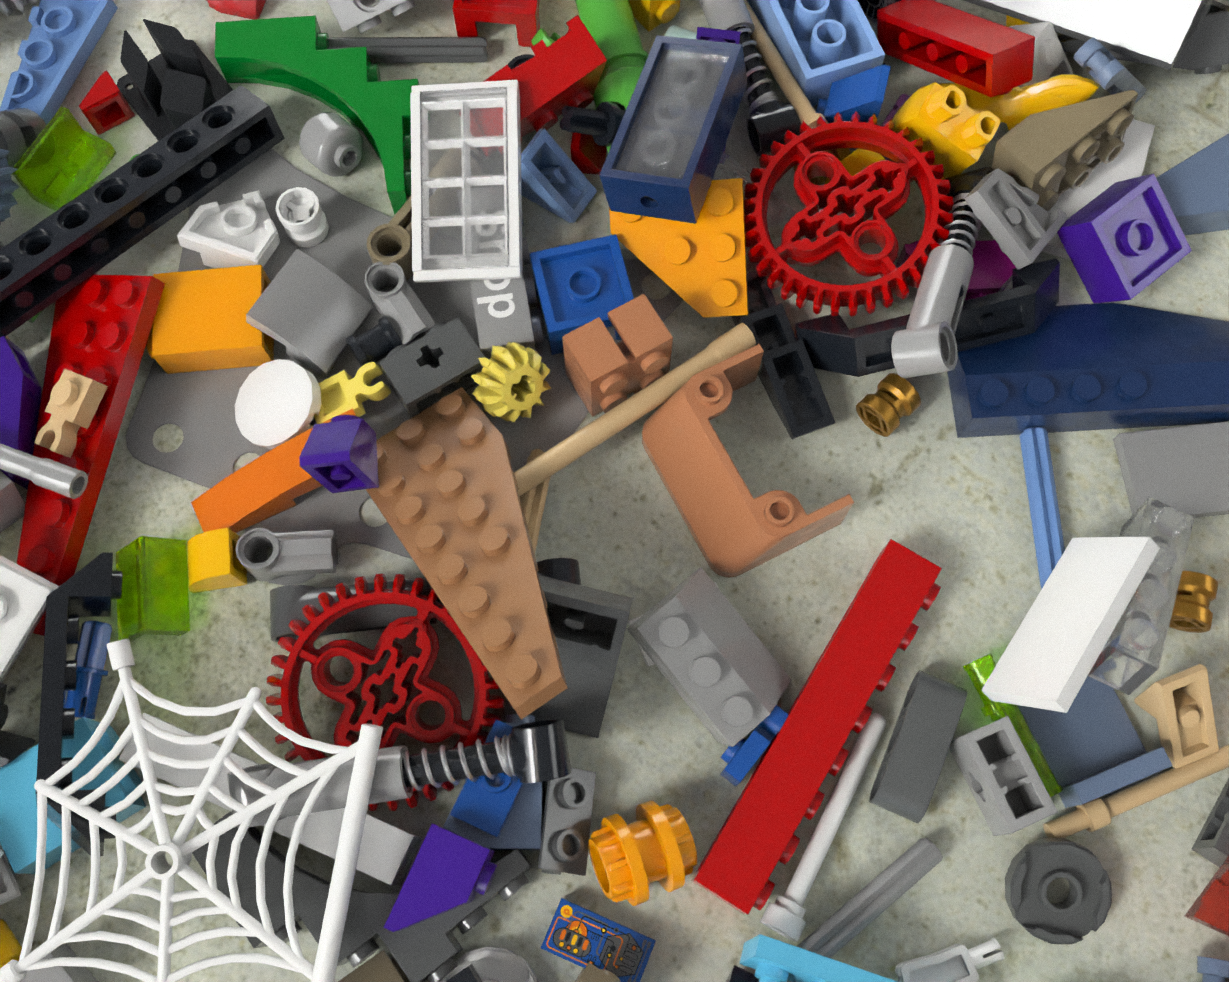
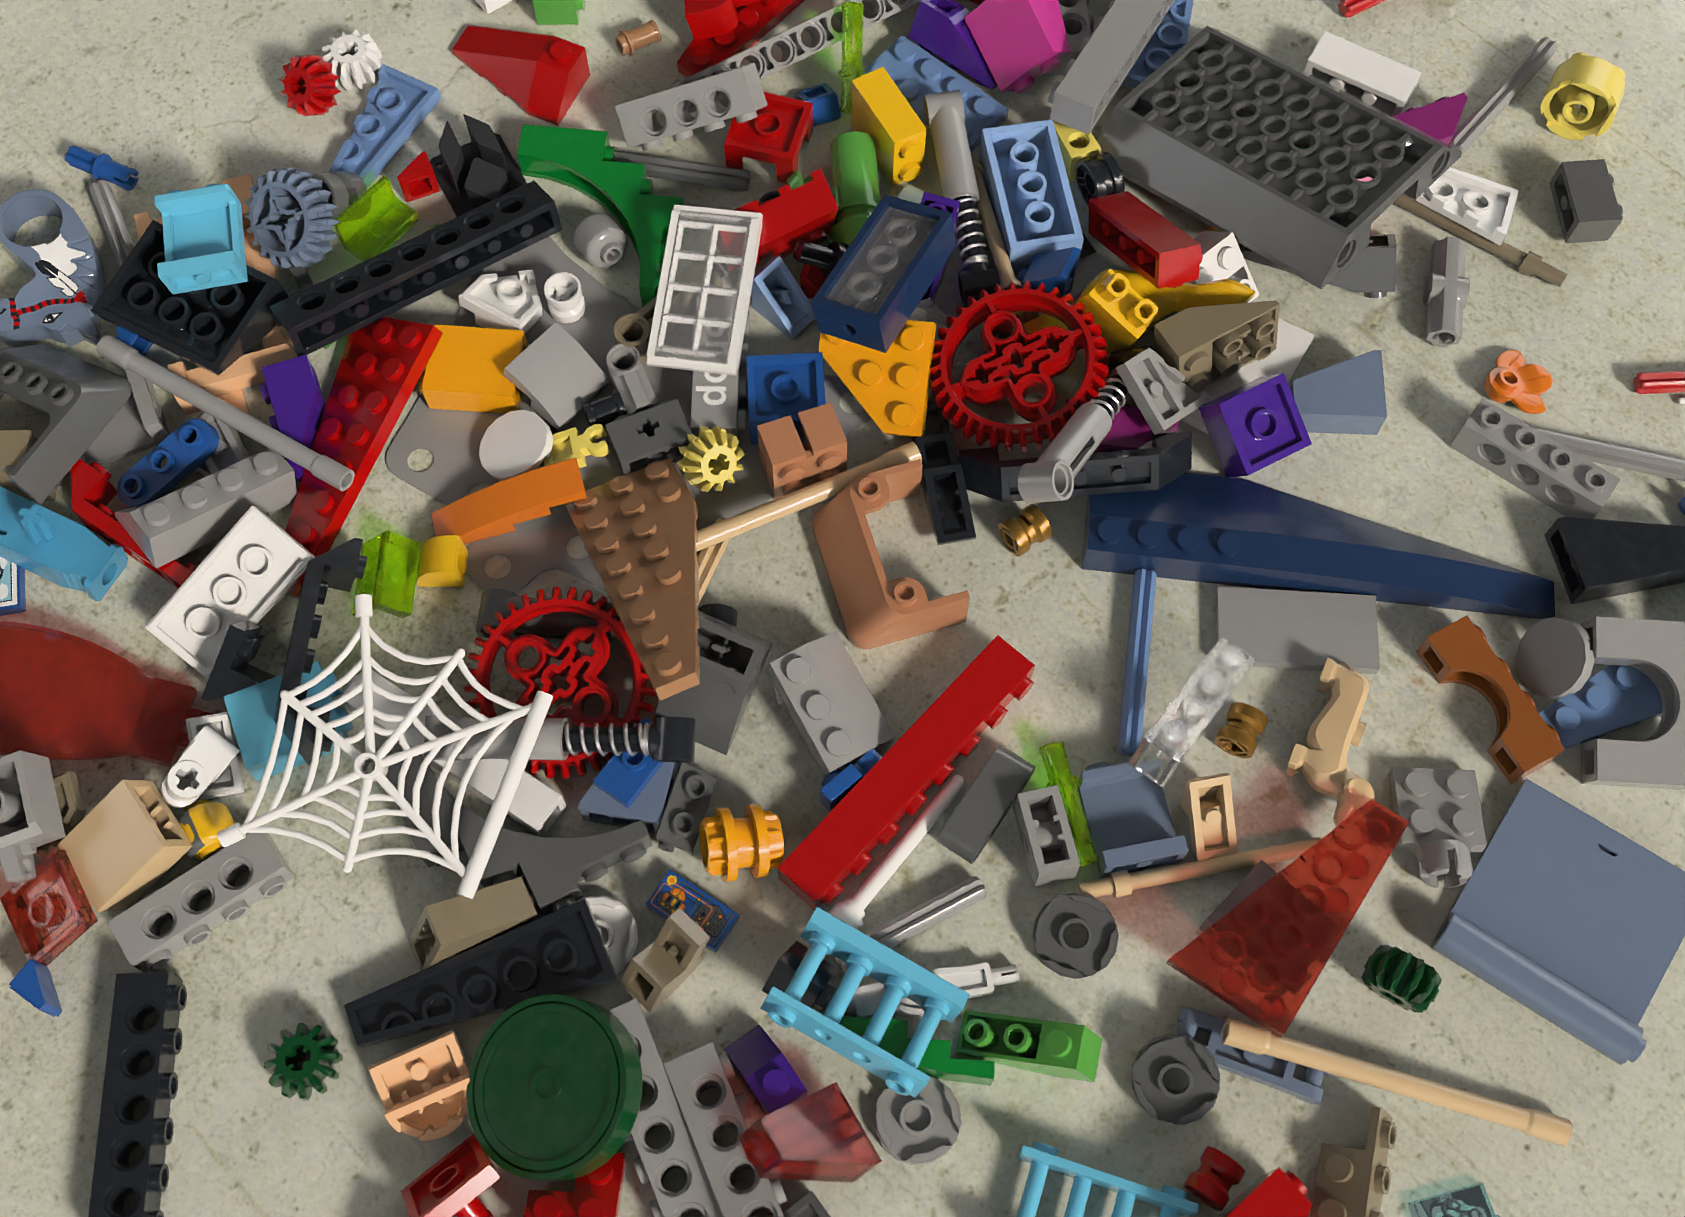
camera: 10 degrees right, 5 degrees down
tan plate [34,369,108,458] -> none
blue axle [65,621,112,719] -> none
light grey piece [235,528,338,581] -> none
dark purple slope [299,415,379,493] -> none
dark purple slope [383,823,498,932] -> none
white tile [981,537,1160,713] -> none
sand blue plate [1073,37,1147,103] -> none

